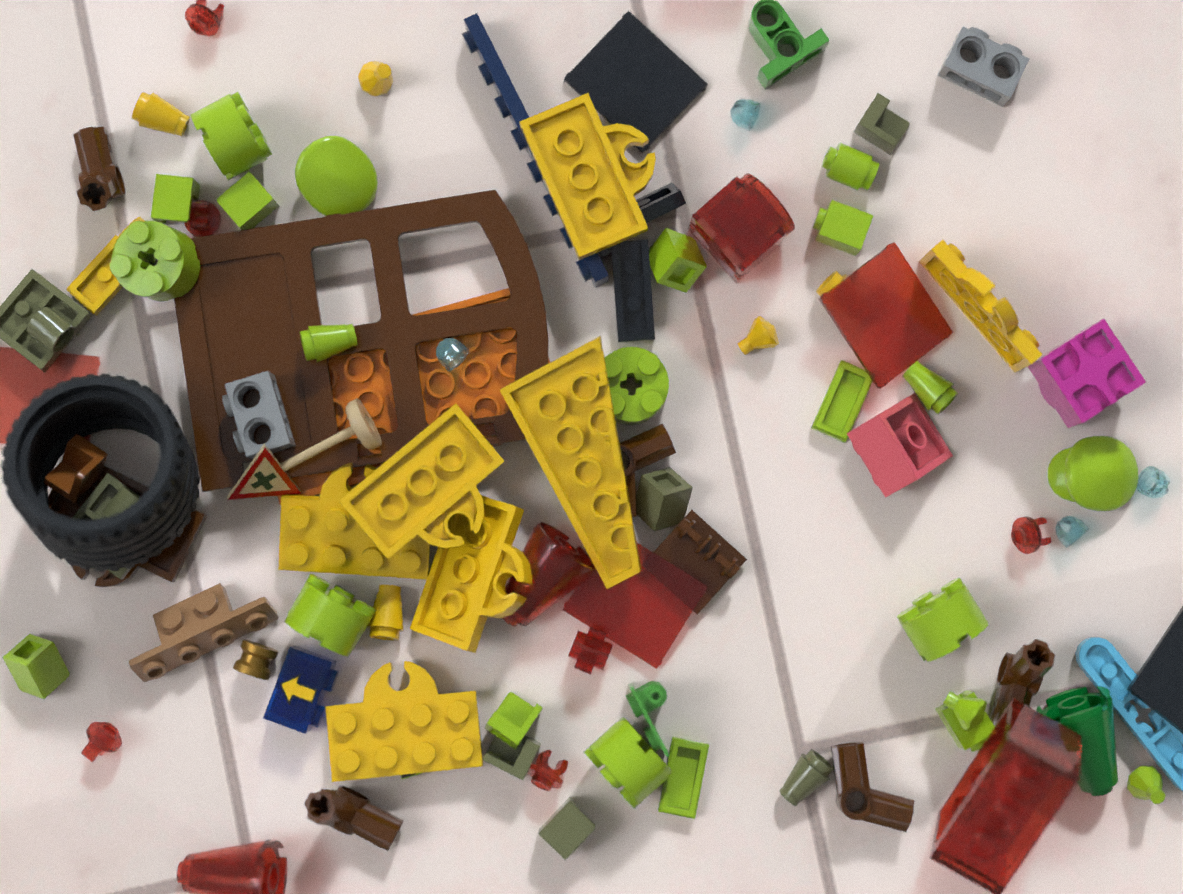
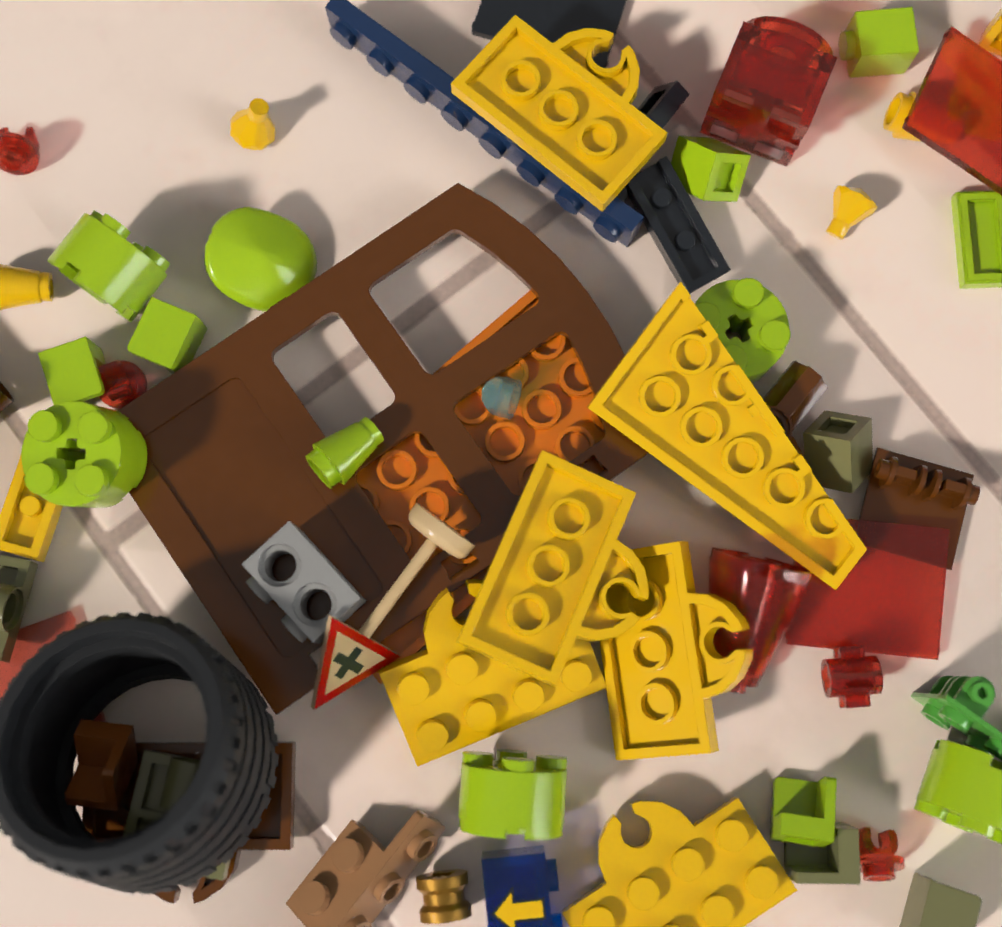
camera: 25 degrees left, 5 degrees down
yellow cone [367,584,404,641] -> none

